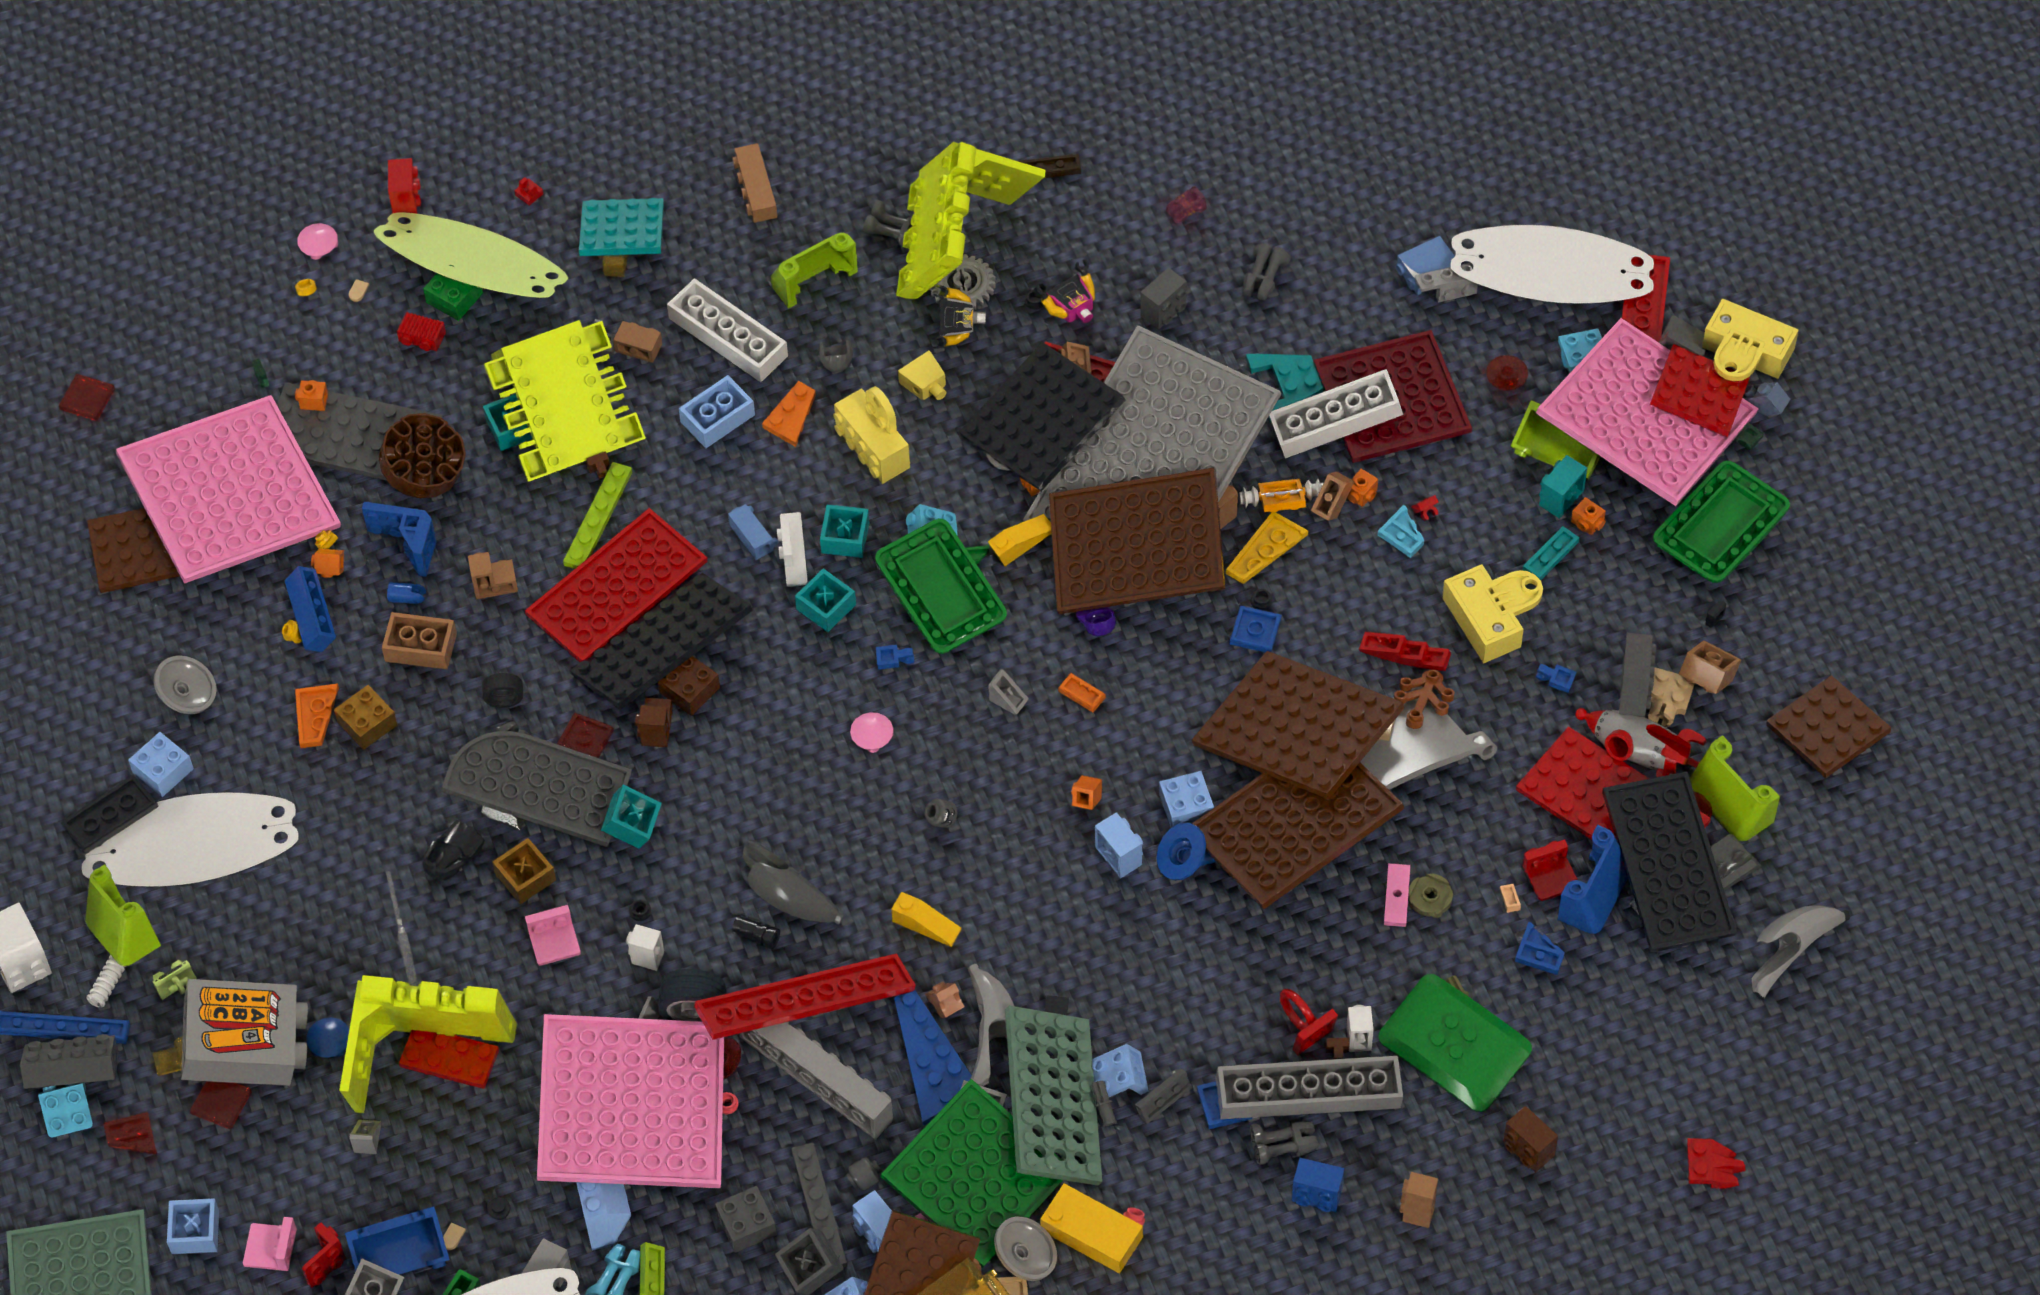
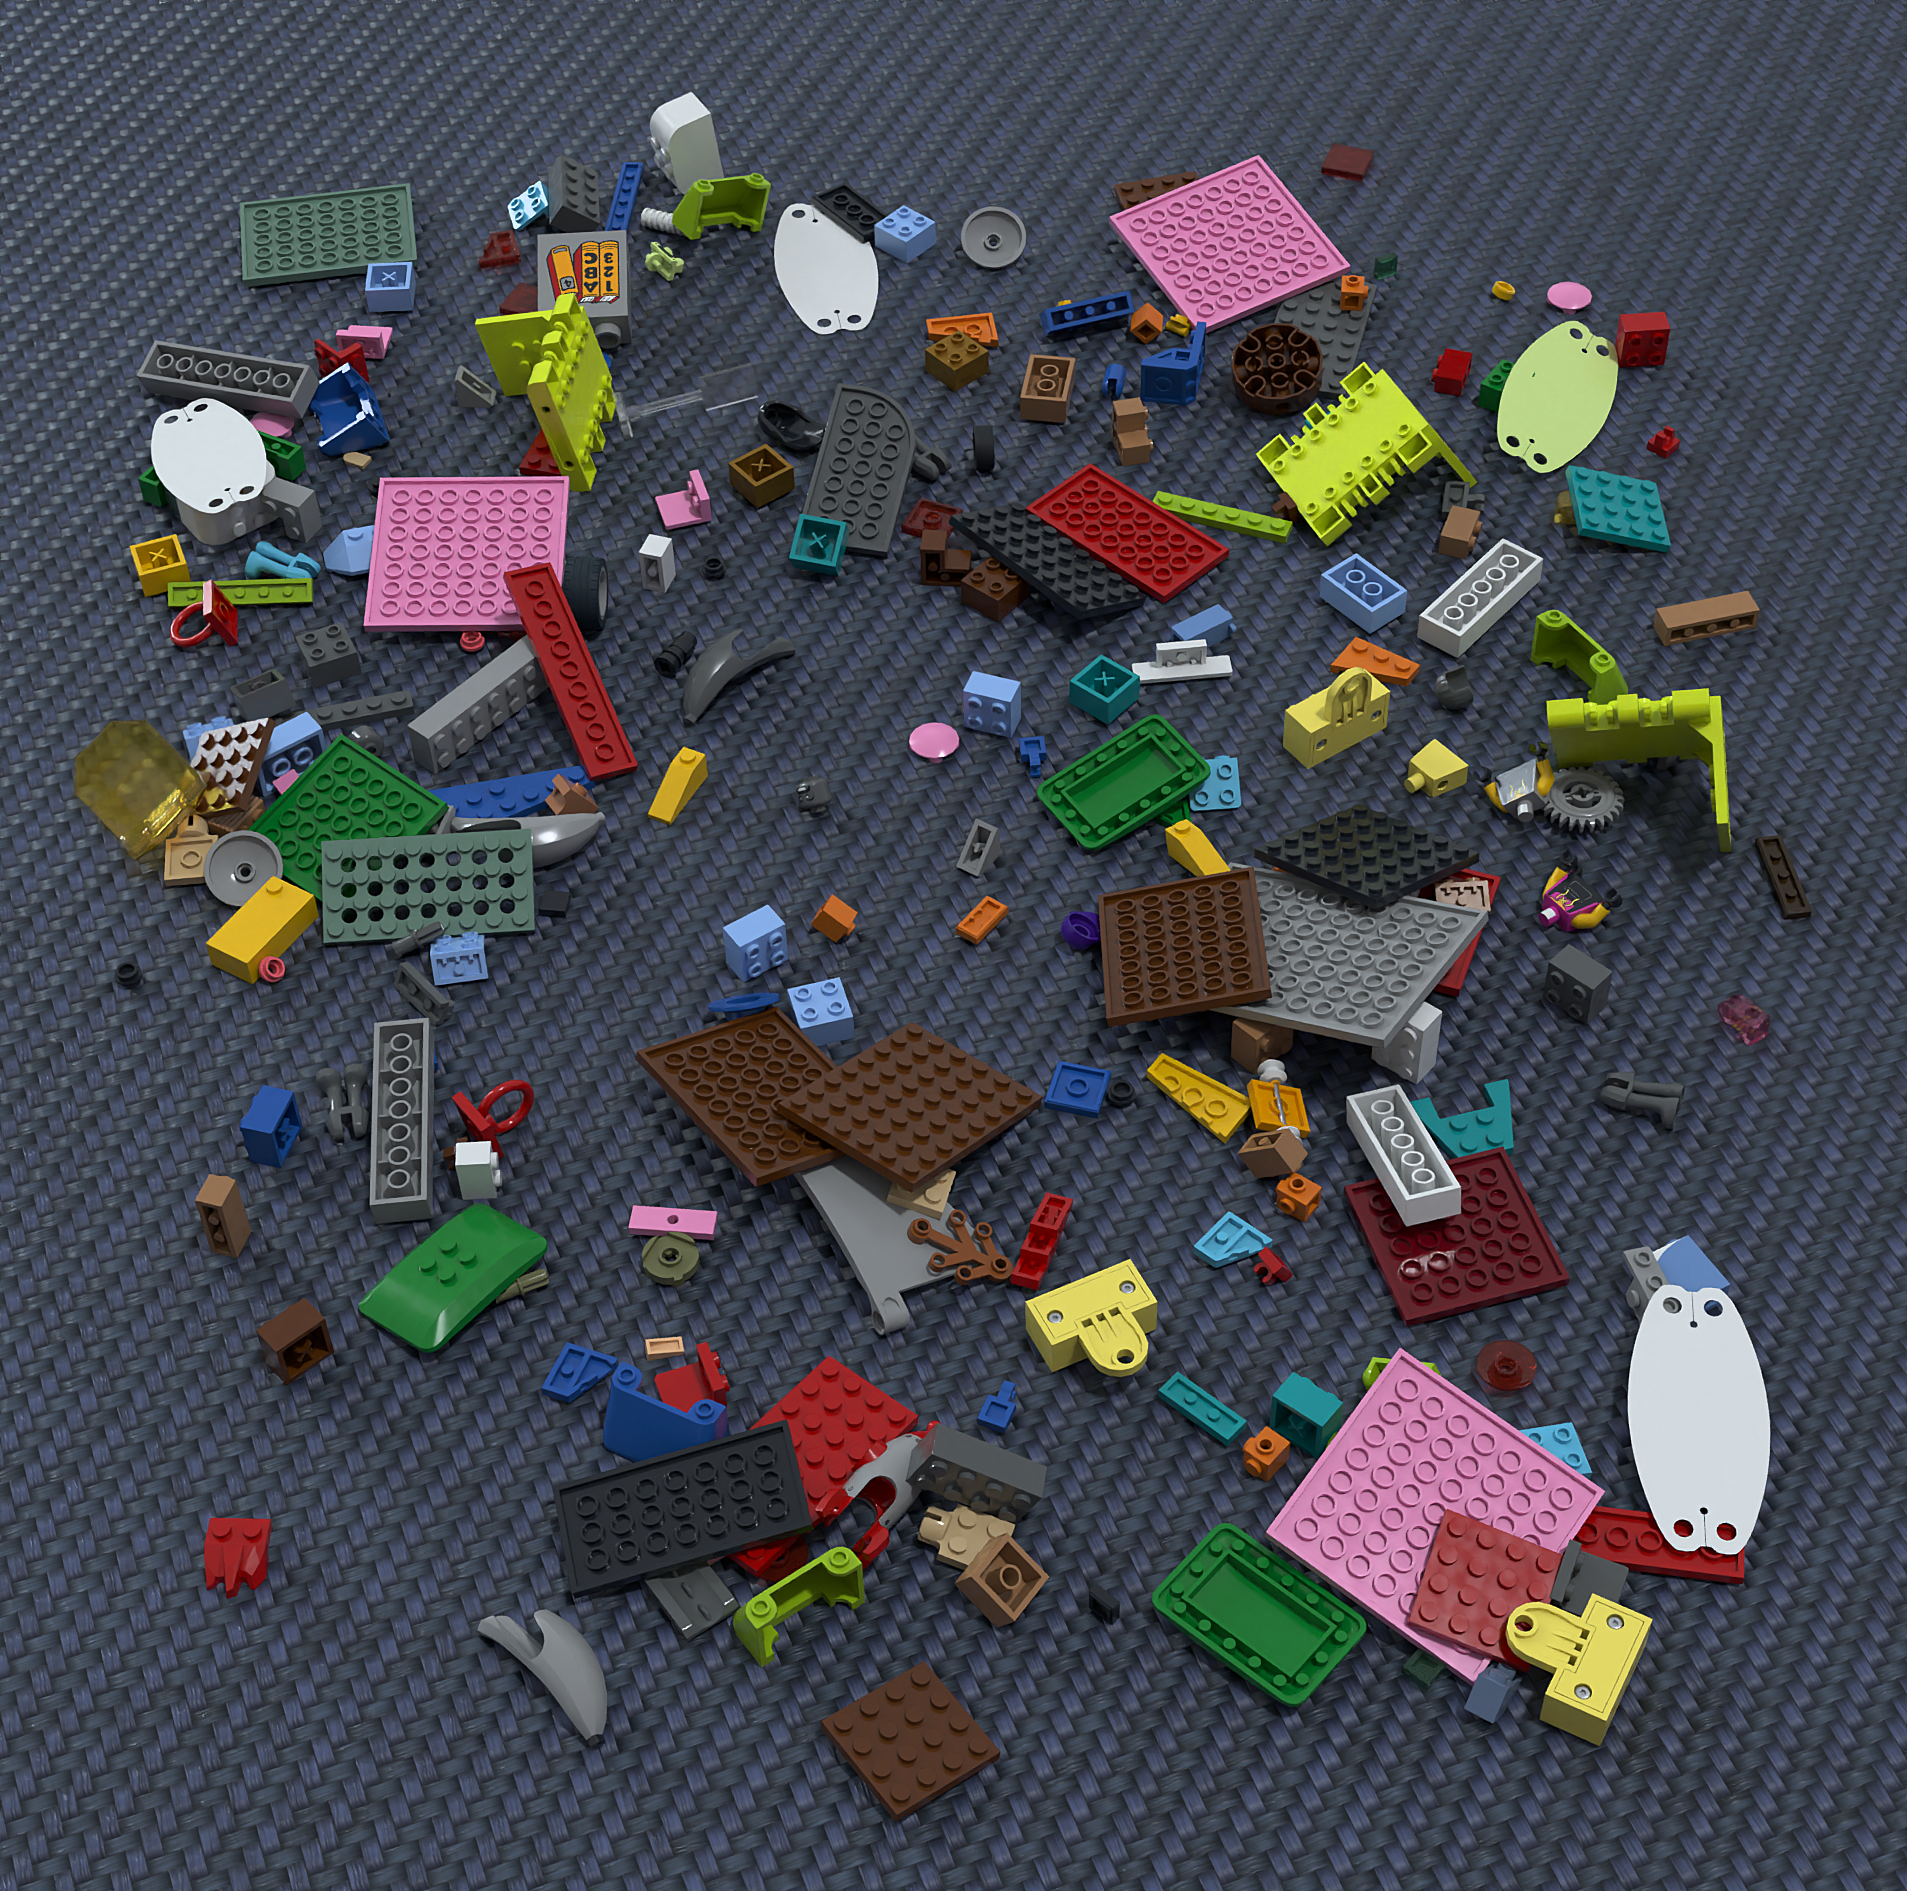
camera: 90 degrees right, 10 degrees down
tan piece [349,279,369,302] -> none
teal brick [820,504,870,558] -> none
none -> light blue brick [963,671,1021,738]

